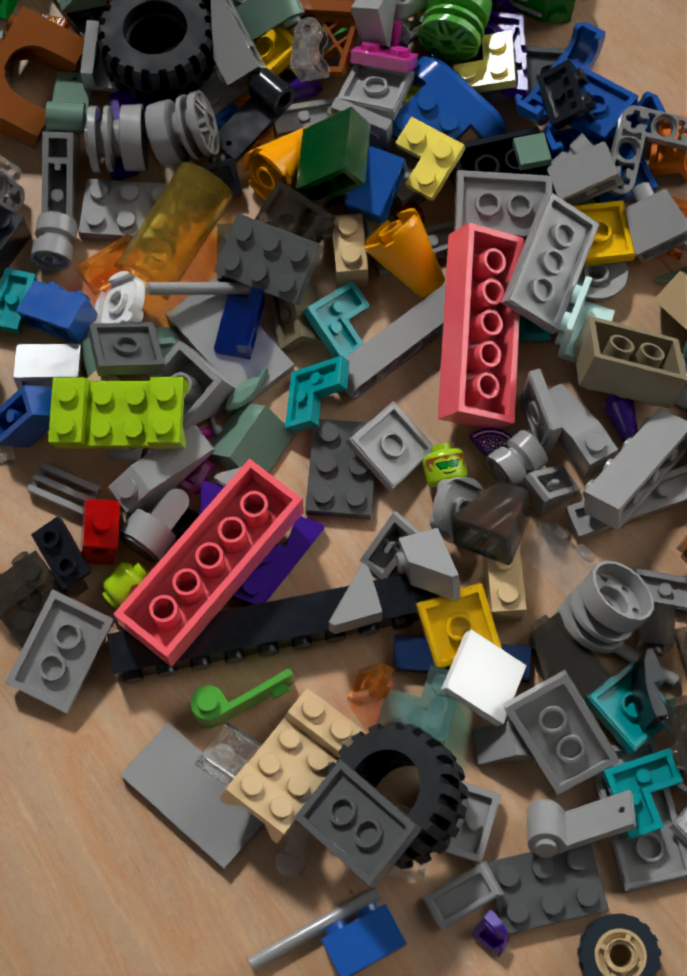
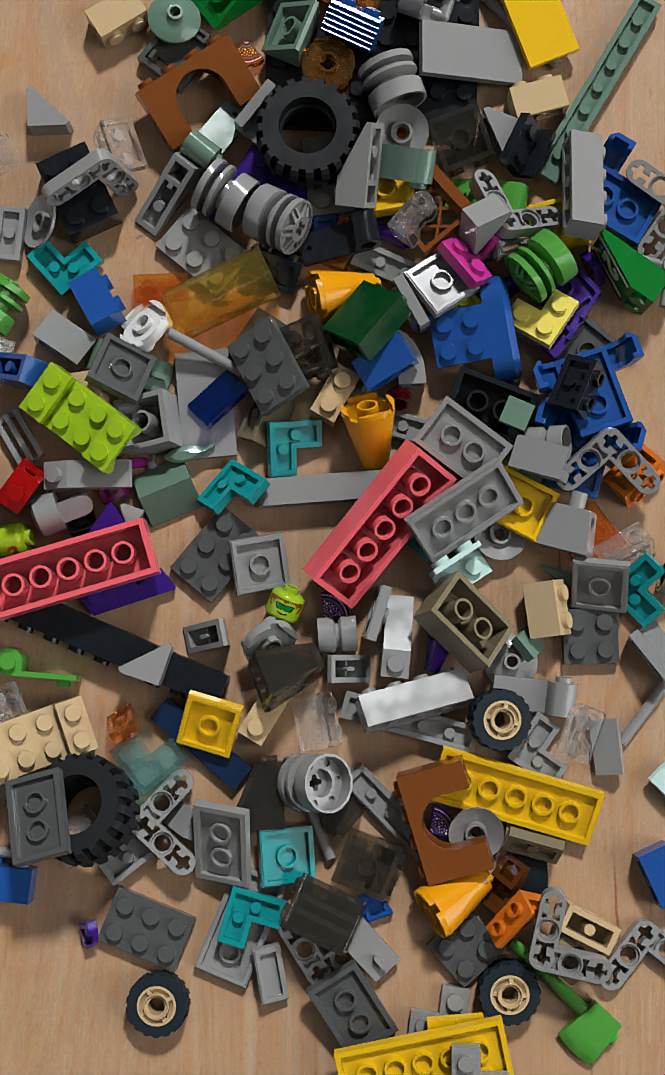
camera: 30 degrees right, 15 degrees up
light grey wheel [30,212,78,270] -> none
light yellow plate [395,116,466,202] -> none
light grey slope [395,528,460,600] -> none
light grey tile [423,861,504,931] -> none
white tile [441,629,526,726] -> none
light grey door [526,790,636,858] -> none
black slope [632,648,668,731] -> none
none -> light grey beam [132,769,196,876]

